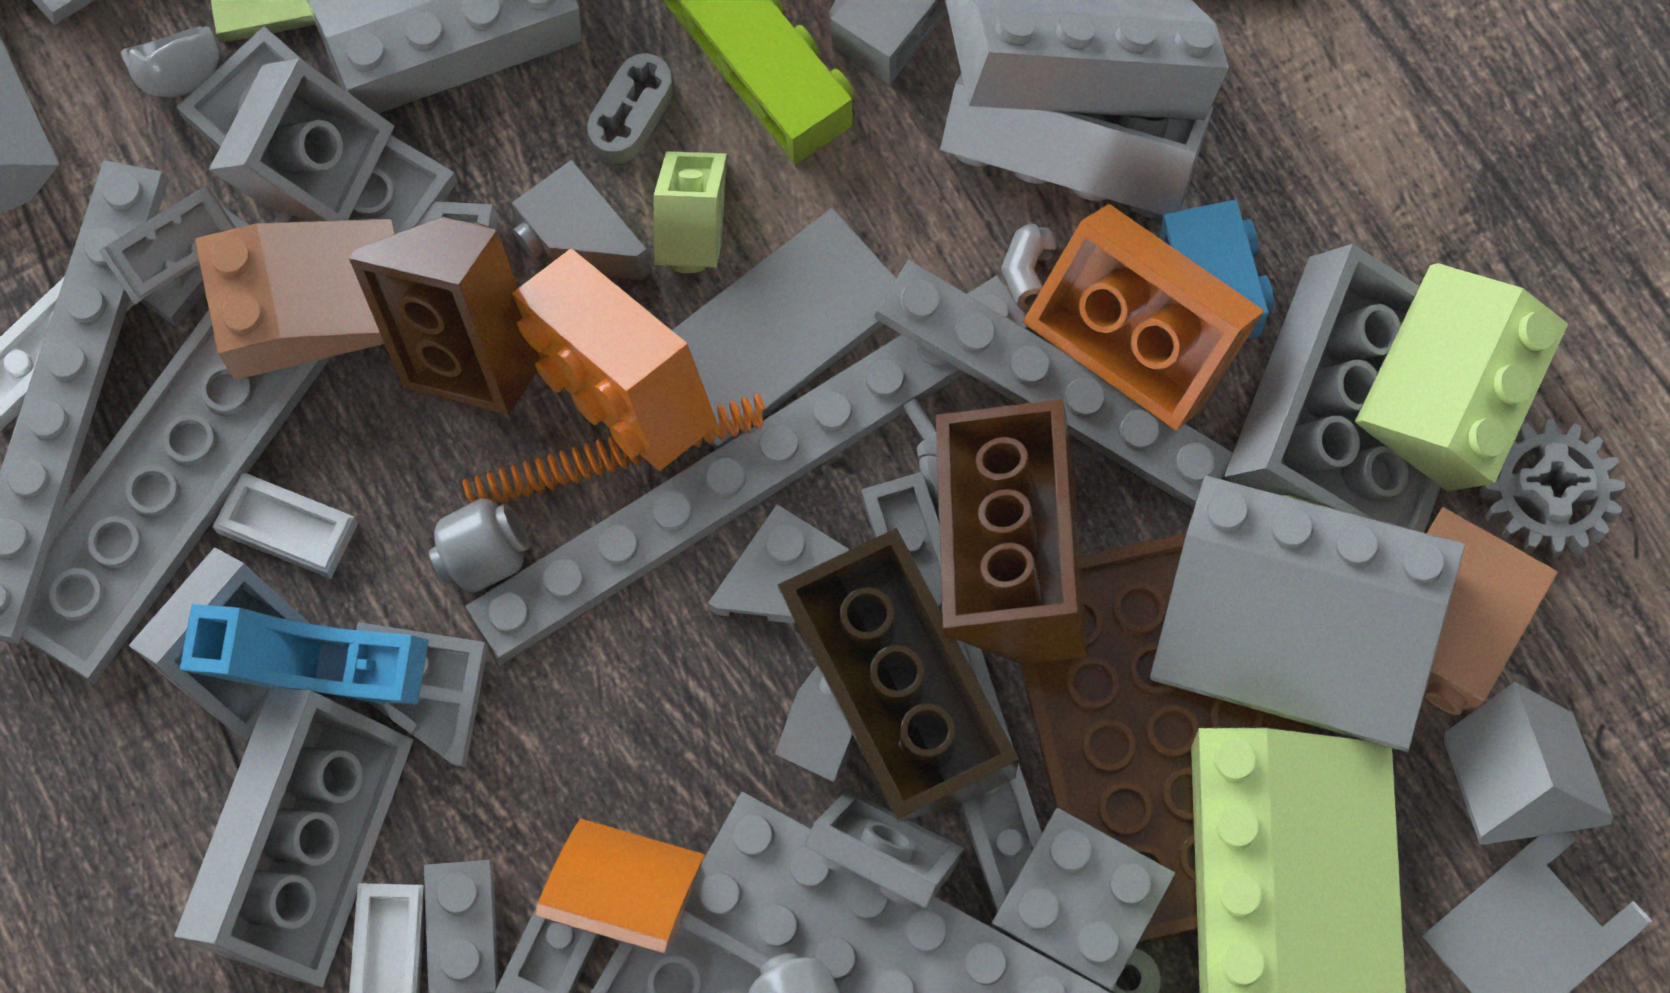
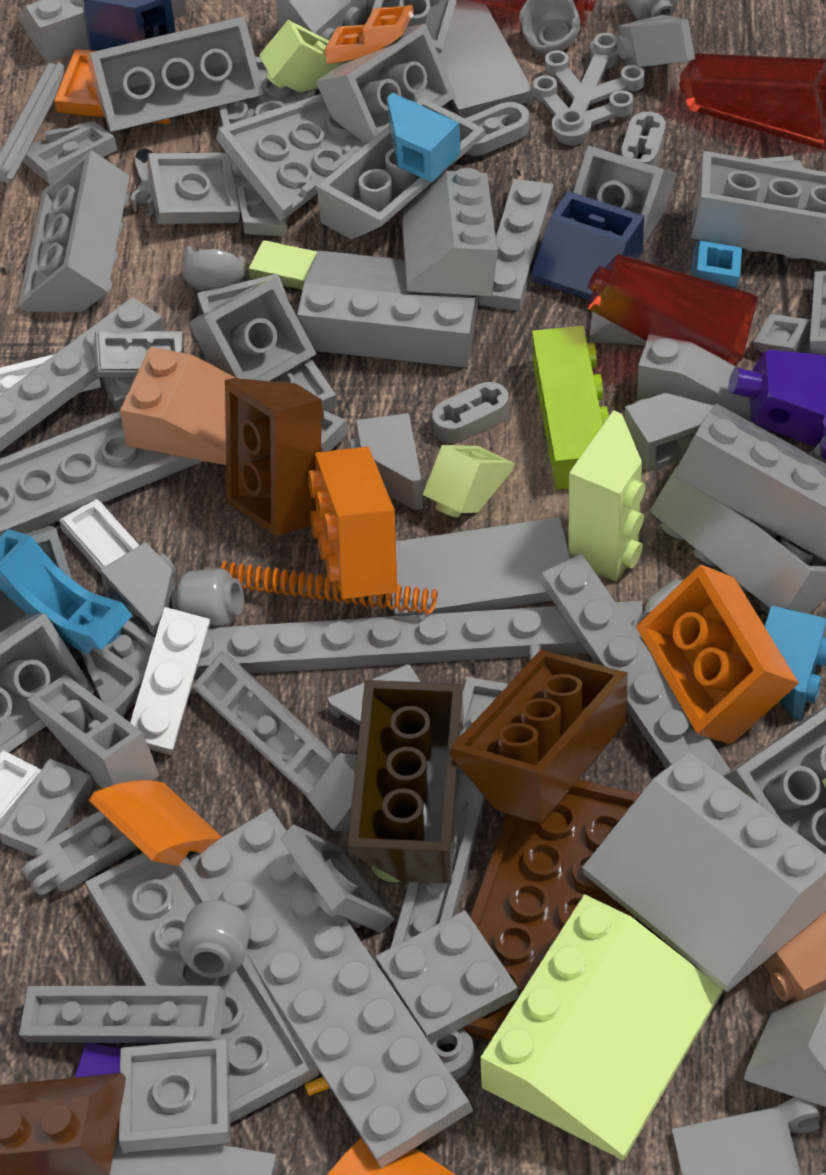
camera: 30 degrees right, 20 degrees down
none -> light grey slope [27,674,159,788]
none -> light grey slope [100,542,177,638]
none -> white plate [130,607,210,755]
none -> light grey plate [192,650,337,797]
none -> yellowish green slope [568,411,645,582]

